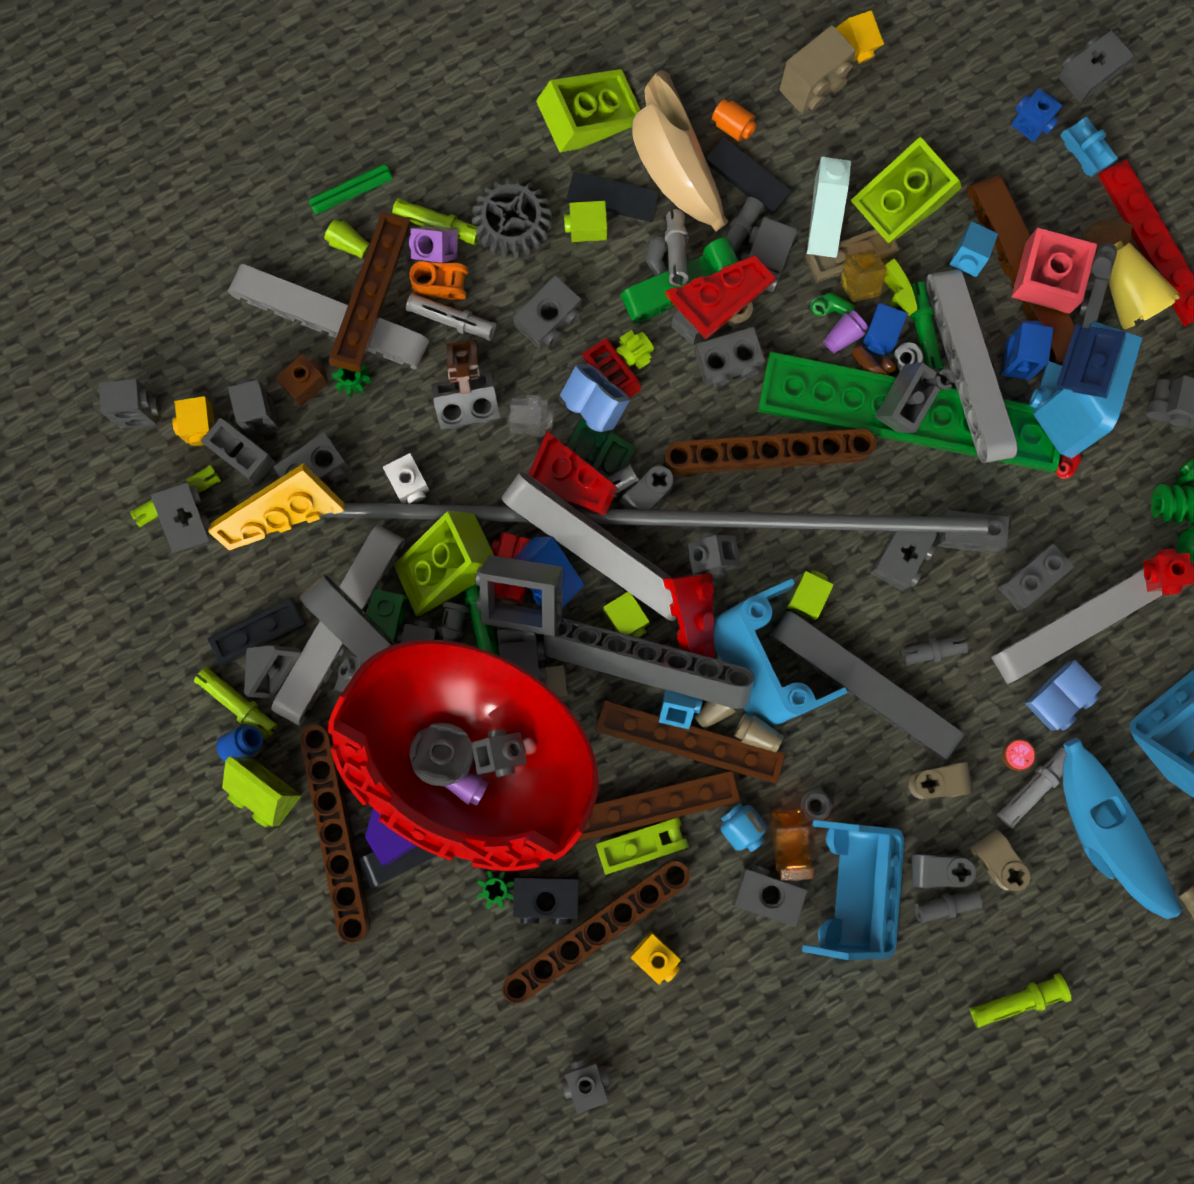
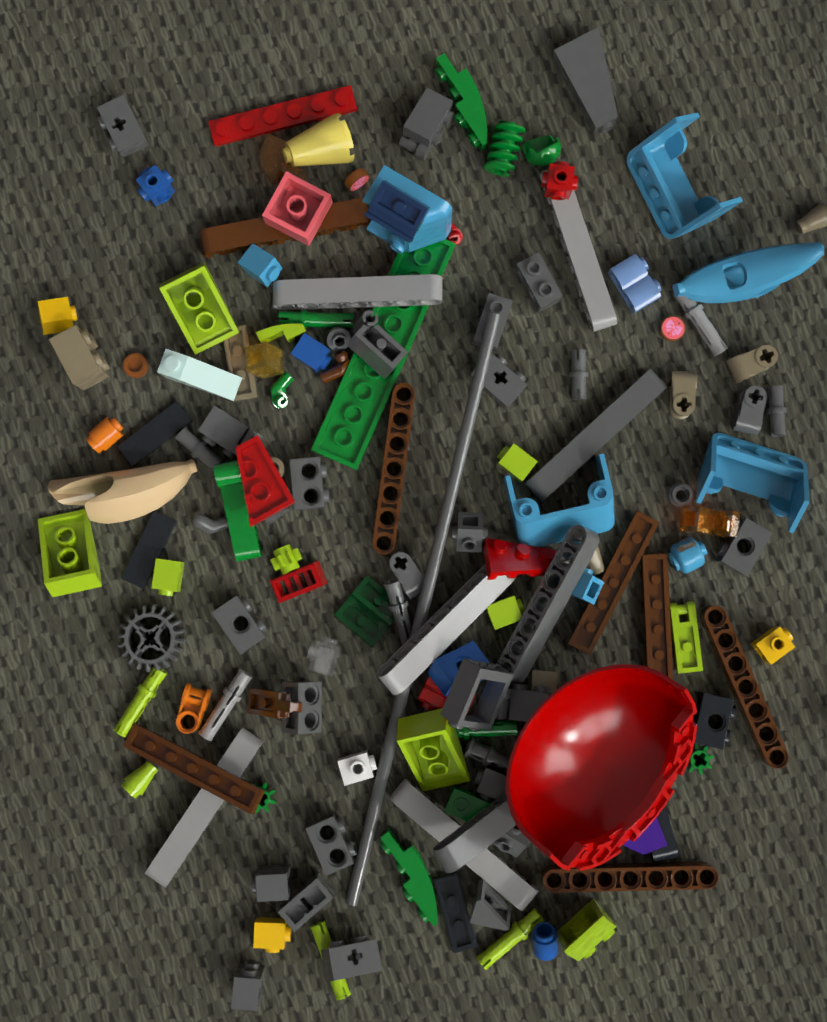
camera: 80 degrees left, 5 degrees up
yellow wing [208,463,345,551] -> none
reddish brown brick [275,354,328,407] -> none
green axle [308,164,392,214] -> none
medium lavender brick [409,225,457,263] -> none
dark grey tile [409,723,474,786] -> none
medium lavender cone [444,772,489,806] -> none
dark grey brick [471,728,527,777] -> none
red wing [528,431,617,516] -> none
medium blue brick [560,364,630,432] -> none
light grey pin [665,209,689,286] -> none
dark tan cone [734,713,784,753] -> none
medium lavender cone [822,310,868,354] -> none
blue brick [1000,321,1053,380] -> none
dark azure hips [1060,116,1118,177] -> none
dark grey hinge [1079,242,1117,328] -> none
none -> dark orange tile [123,353,149,378]
none -> green slope [380,828,438,927]

